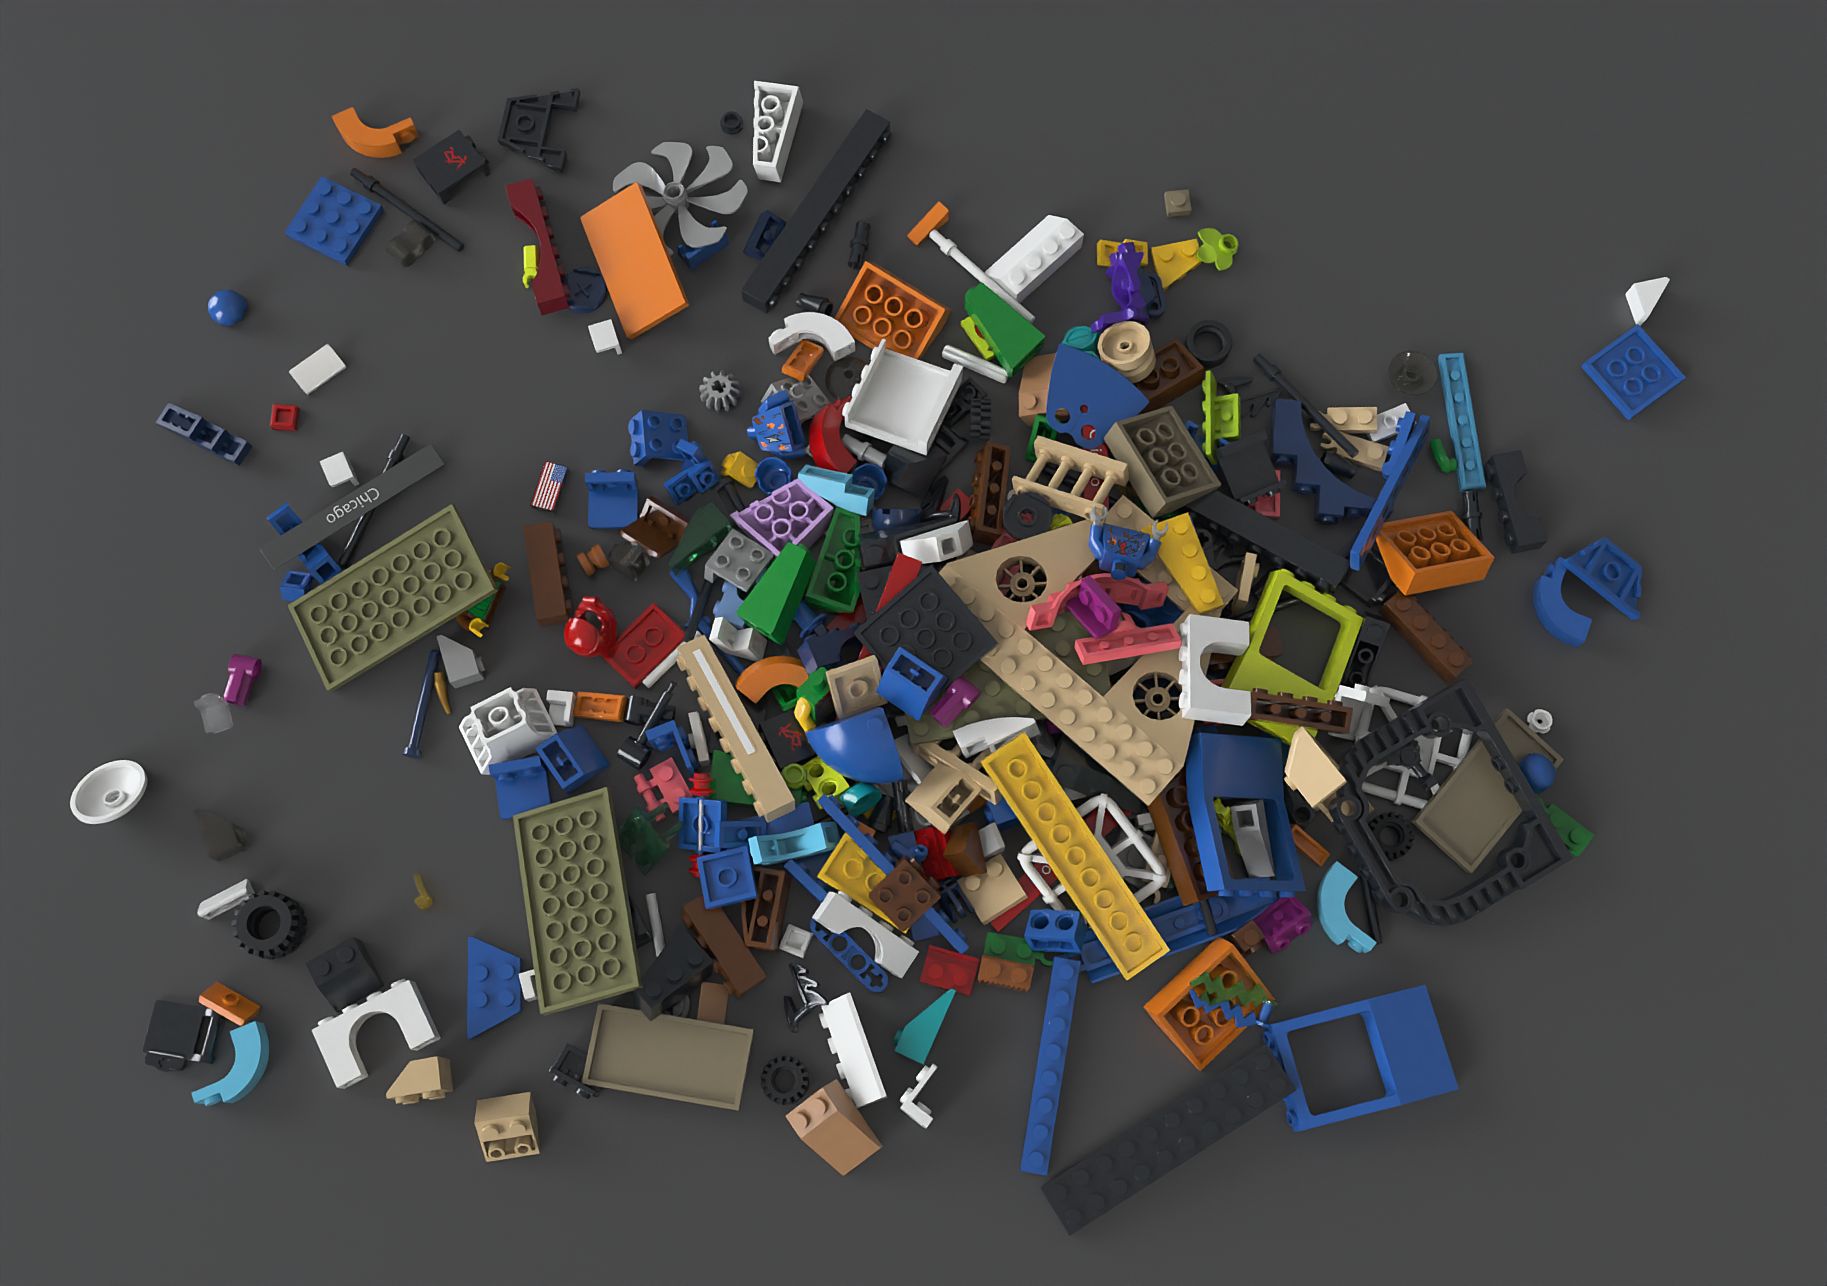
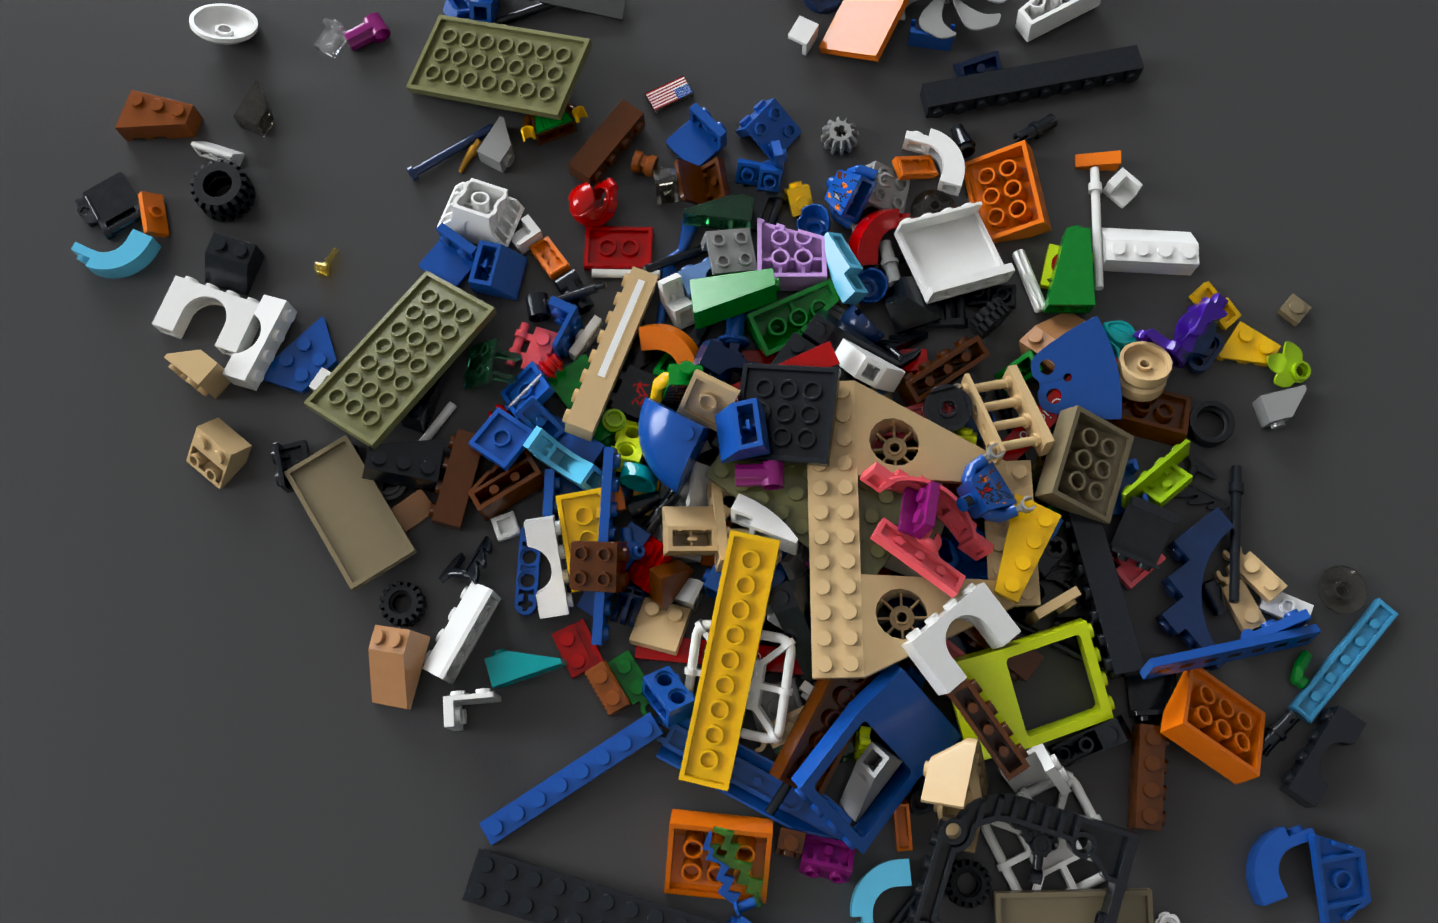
camera: 50 degrees right, 0 degrees up
none -> dark orange wedge [115,90,203,141]
none -> white arch [222,295,297,391]
none -> white panel [1102,167,1143,208]
none -> light grey slope [1252,385,1307,430]

